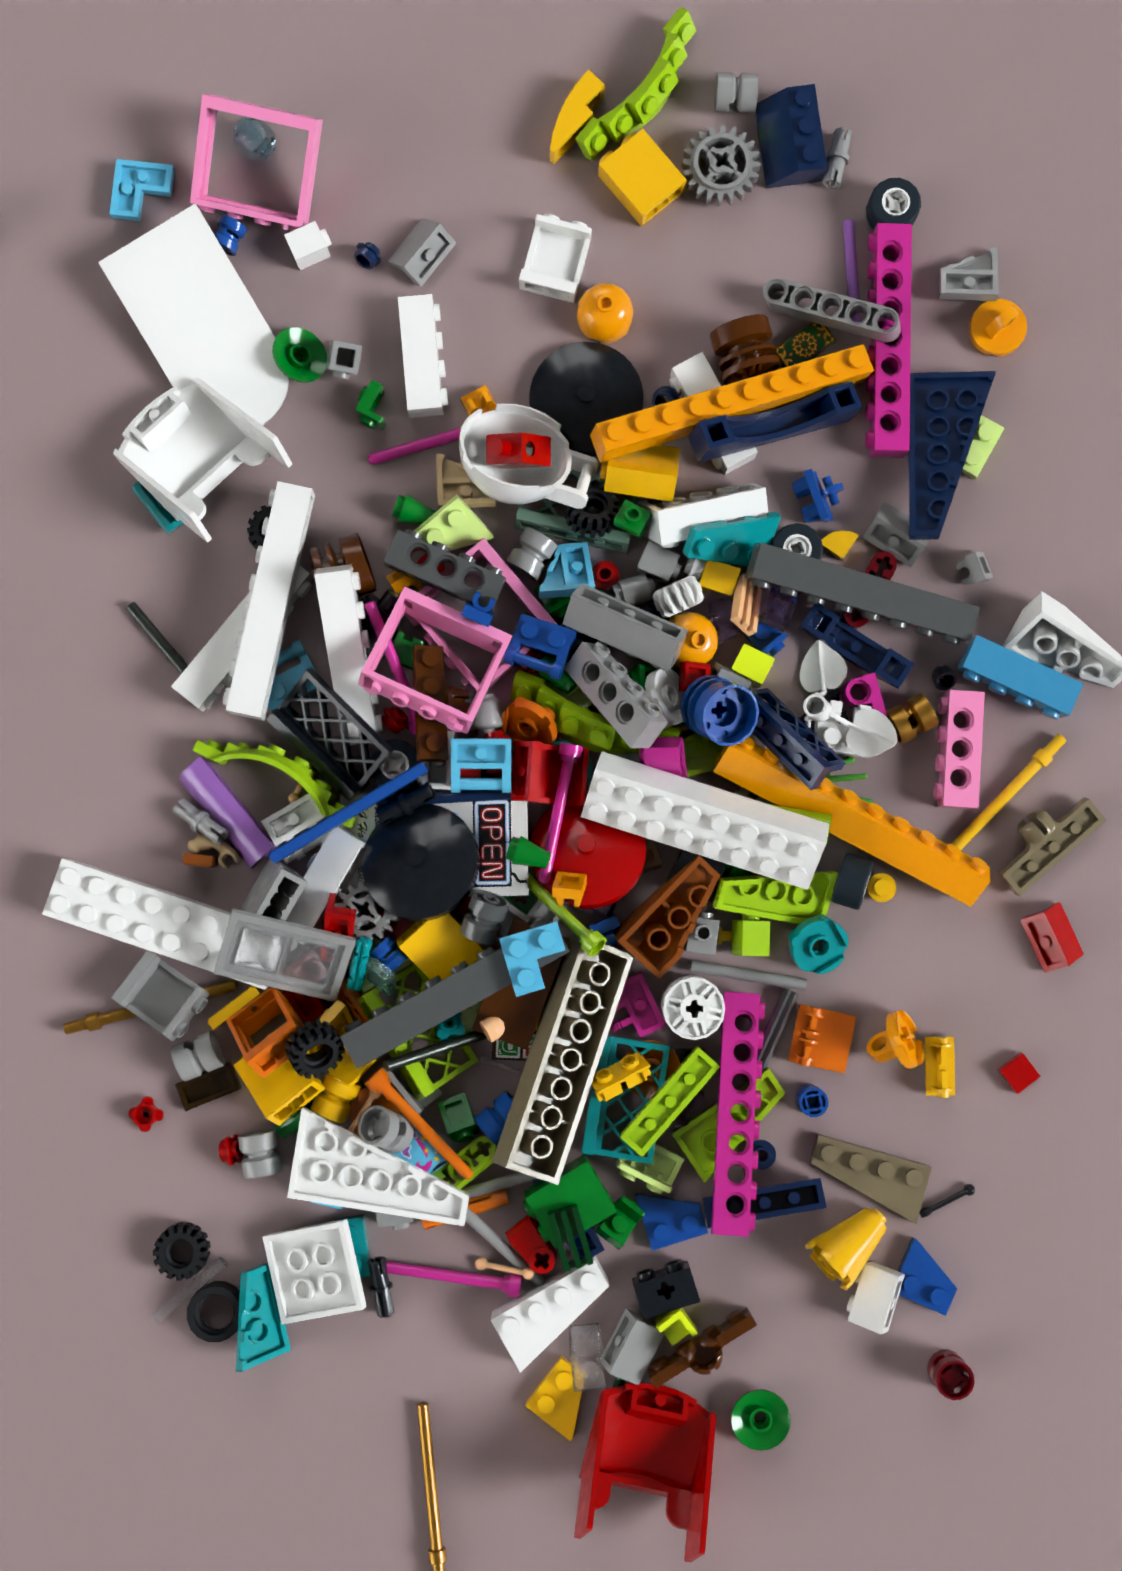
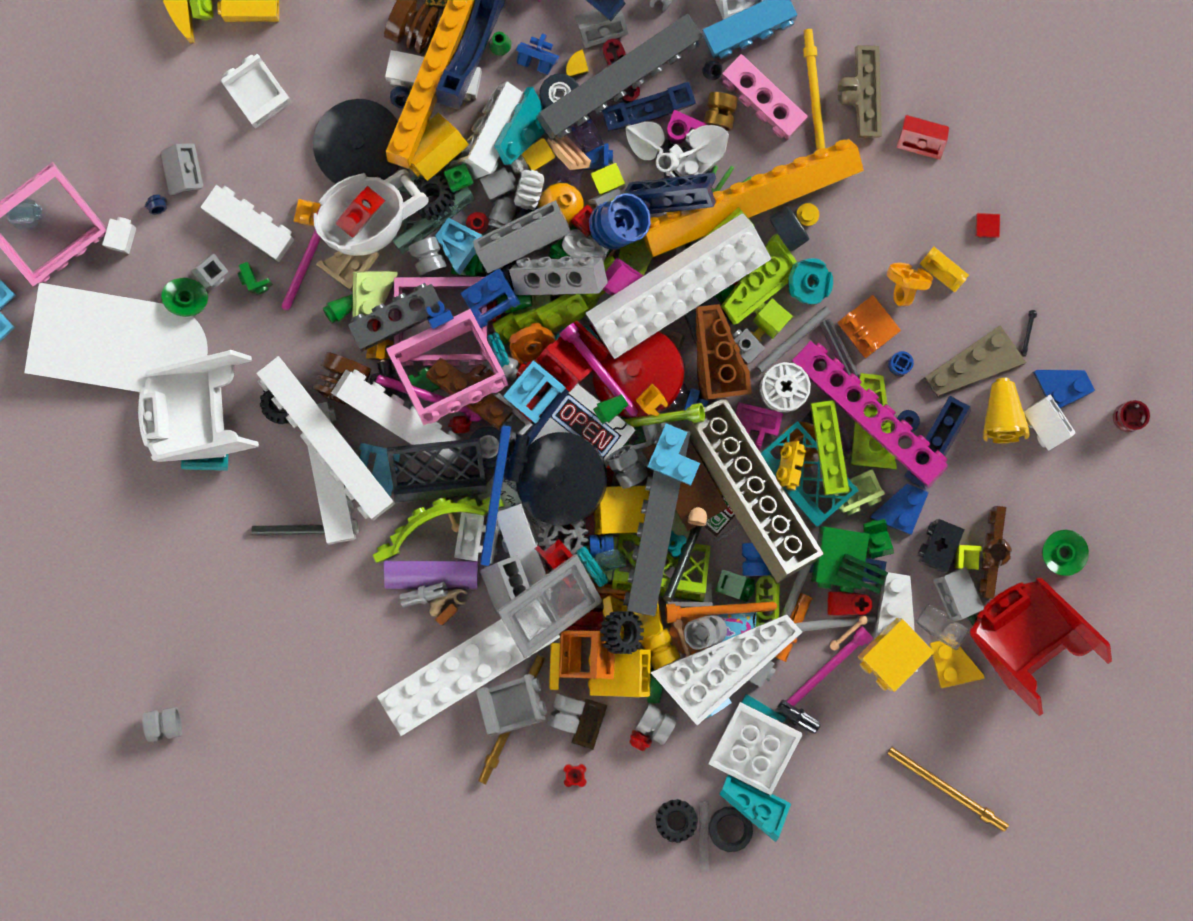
camera: 50 degrees left, 0 degrees up
blue wheel [214,215,247,256] -> none
light orange cylinder [577,283,634,344] -> none
none -> teal axle [487,332,510,367]
none -> green cone [489,31,512,56]
none -> yellow brick [857,618,934,692]

